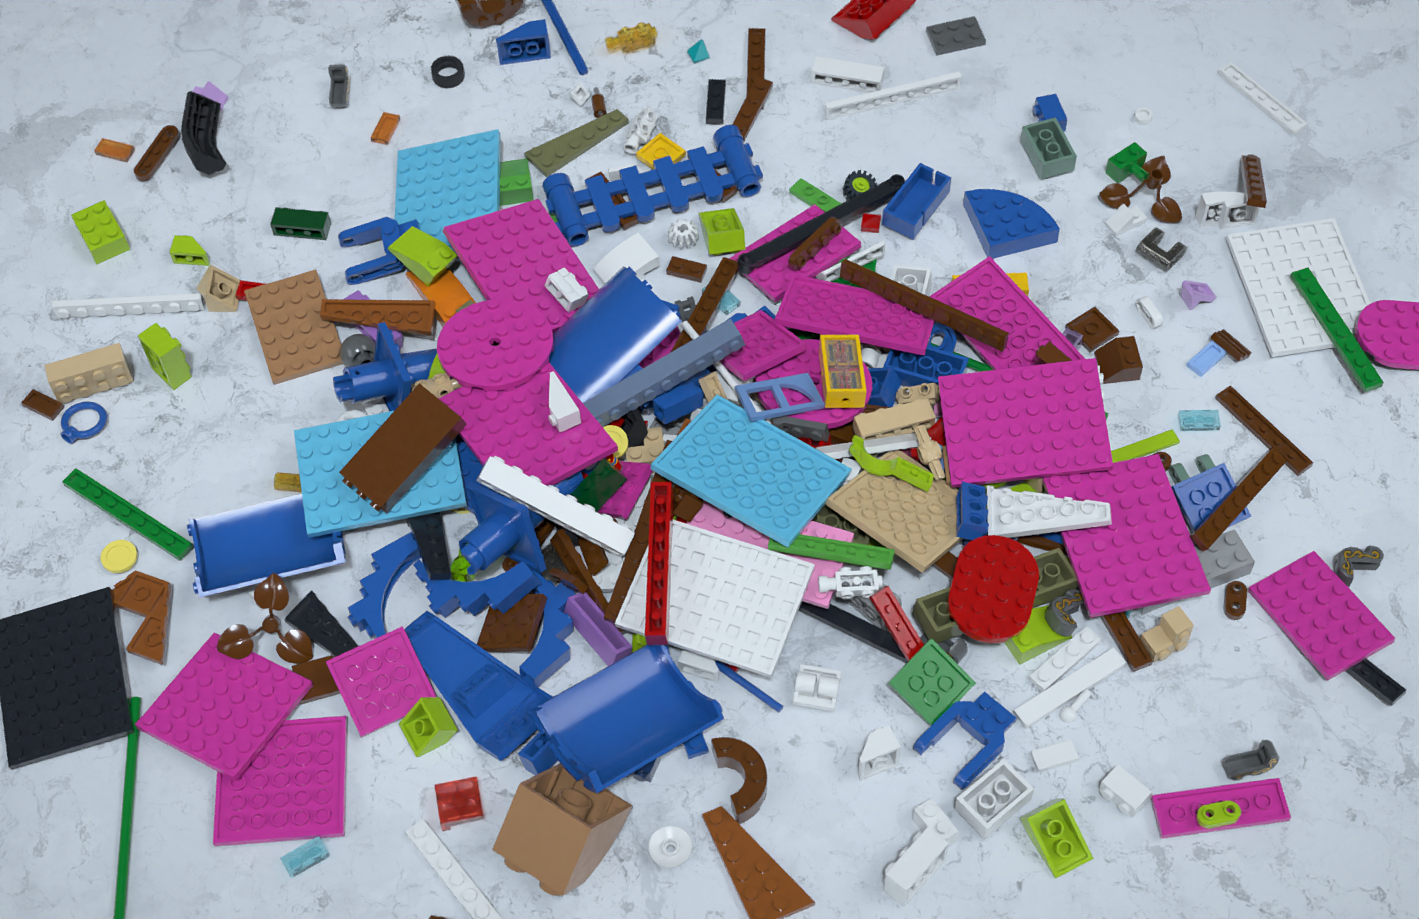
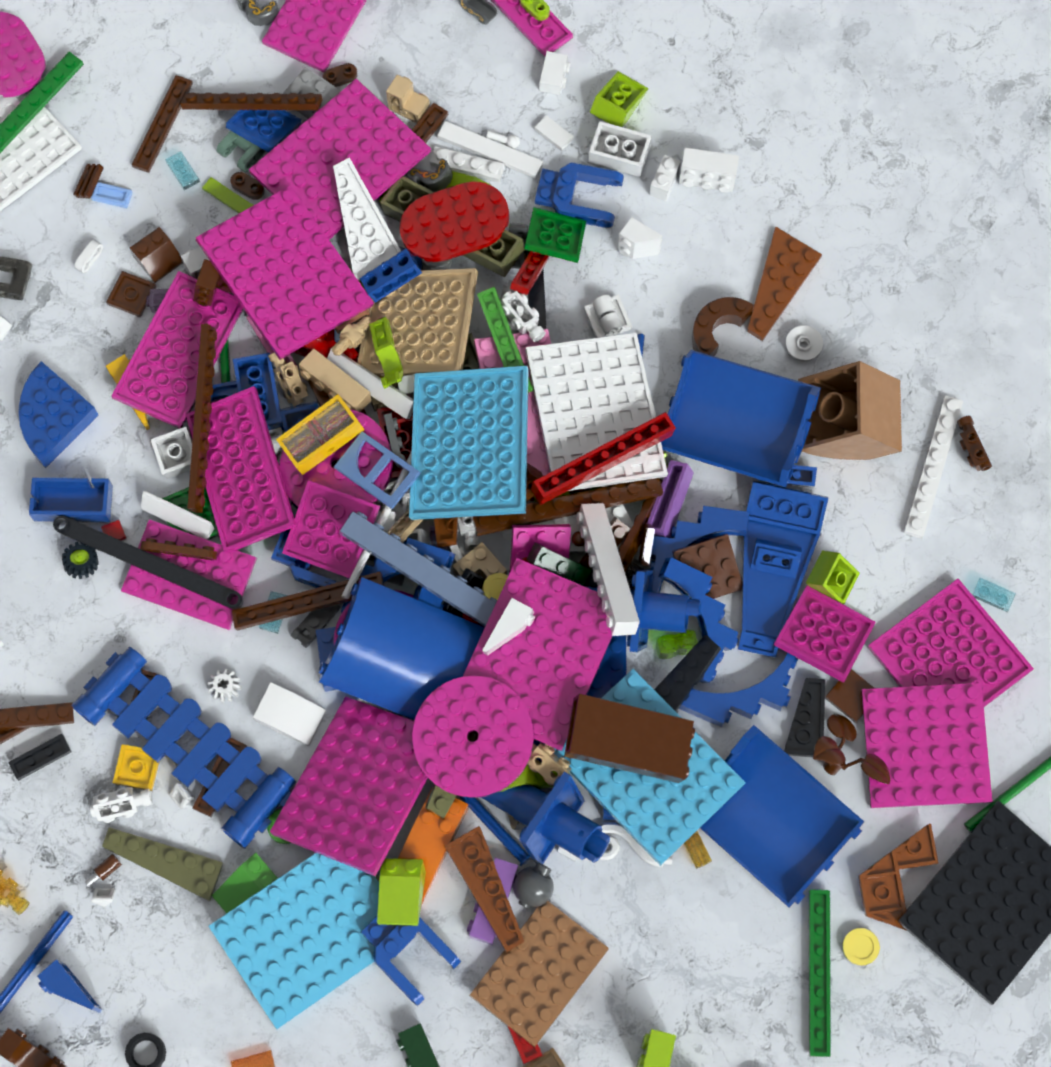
camera: 125 degrees left, 15 degrees up
clear red piece [434,776,484,831] -> none
white brick [545,267,589,313] -> none
reddish brown plate [666,256,707,283] -> none
lime slope [698,208,746,255] -> none
bright green plate [789,178,842,212] -> none
lavender slope [1181,280,1216,310] -> none

